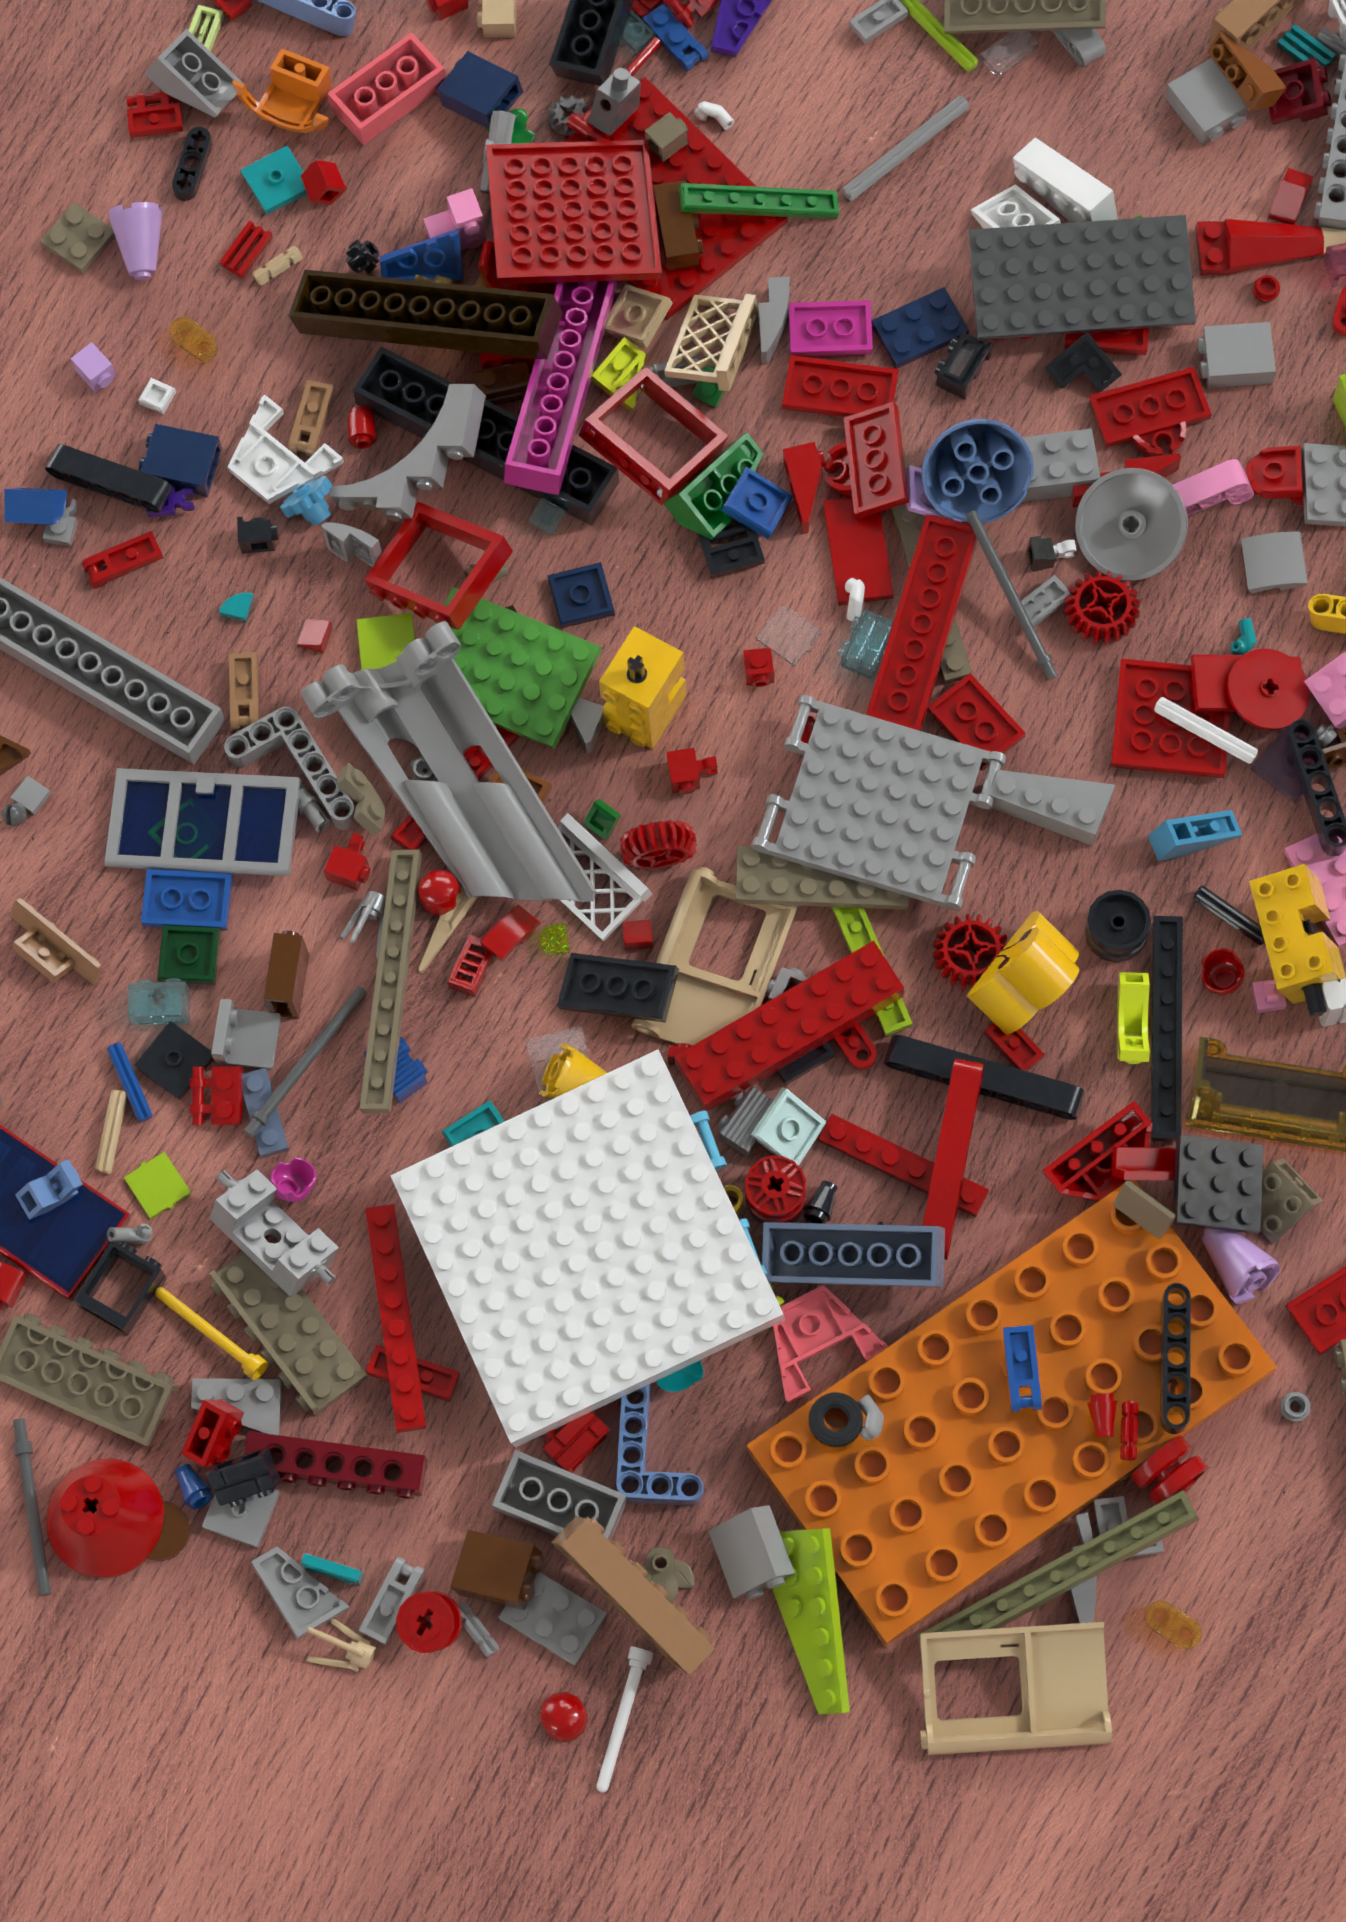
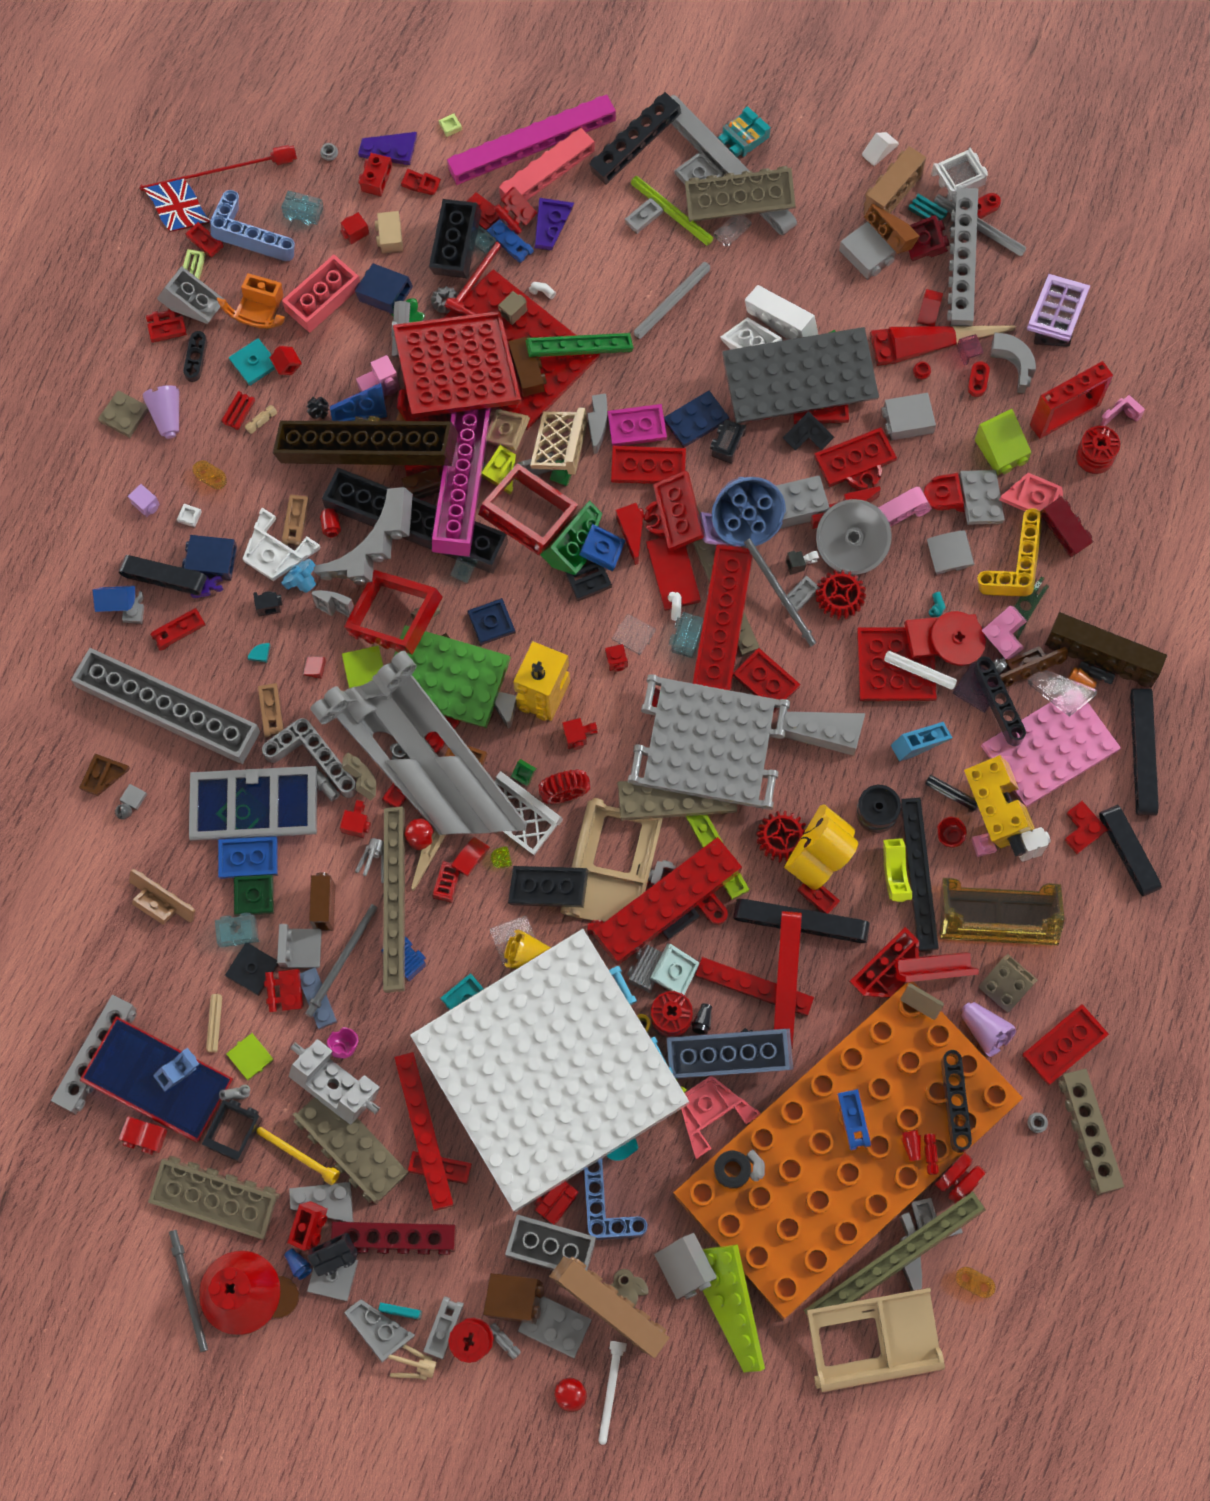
camera: 10 degrees left, 0 degrees up
blue axle [107,1042,152,1122] -> none
dark grey torso [588,68,641,136] -> none
red slope [623,919,653,950] -> none
black plate [1173,1135,1263,1234] -> none

